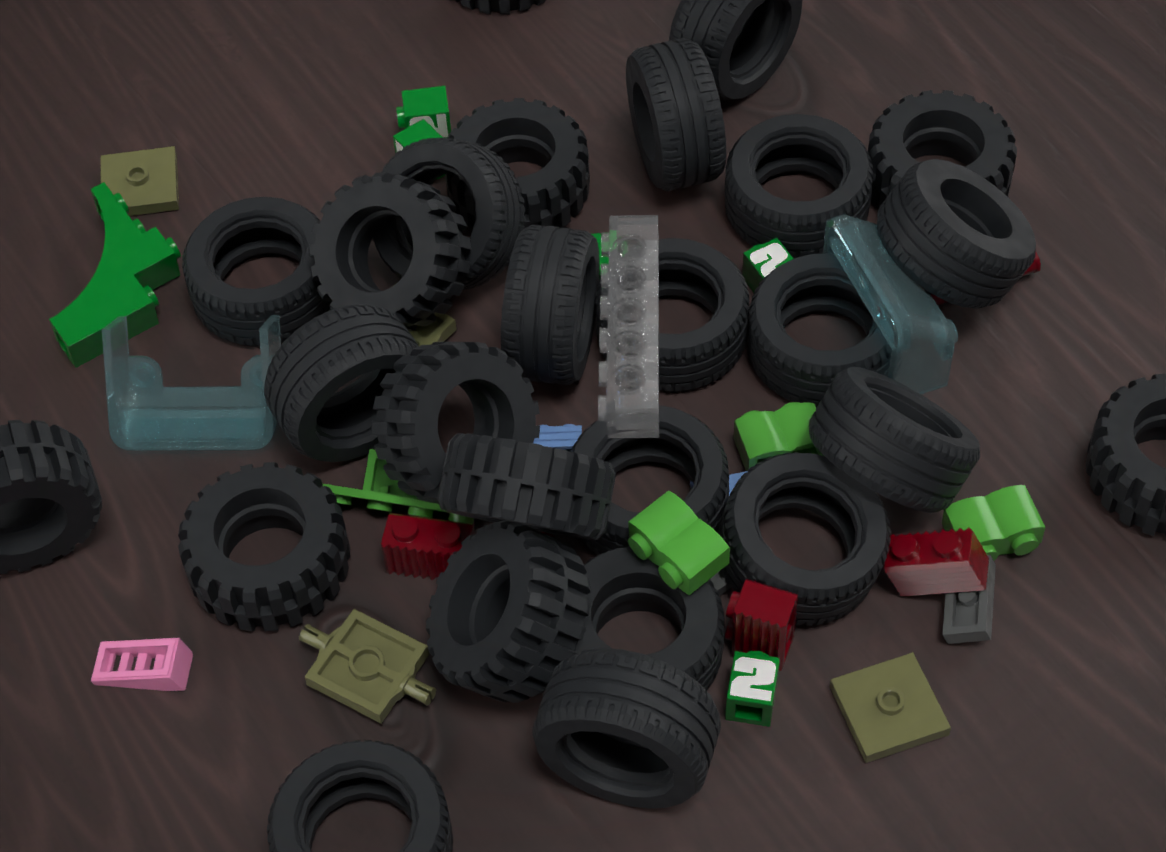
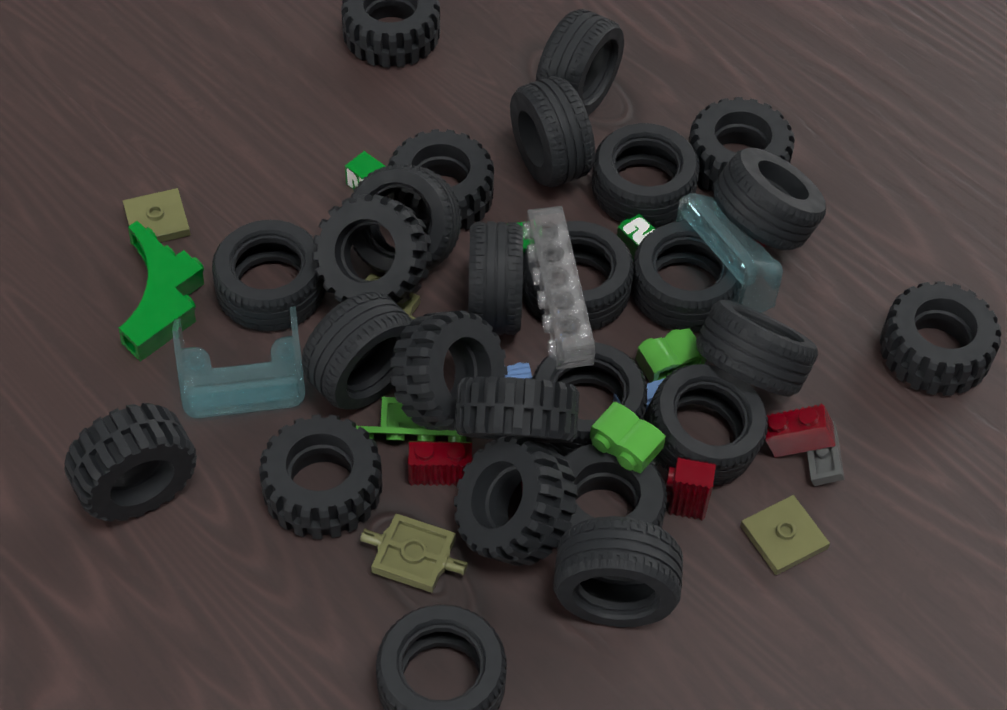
camera: 15 degrees left, 0 degrees up
bright pink slope [91,638,193,691] -> none
green brick [396,86,451,138] -> none
brick [726,651,780,727] -> none
bright green brick [942,485,1045,561] -> none

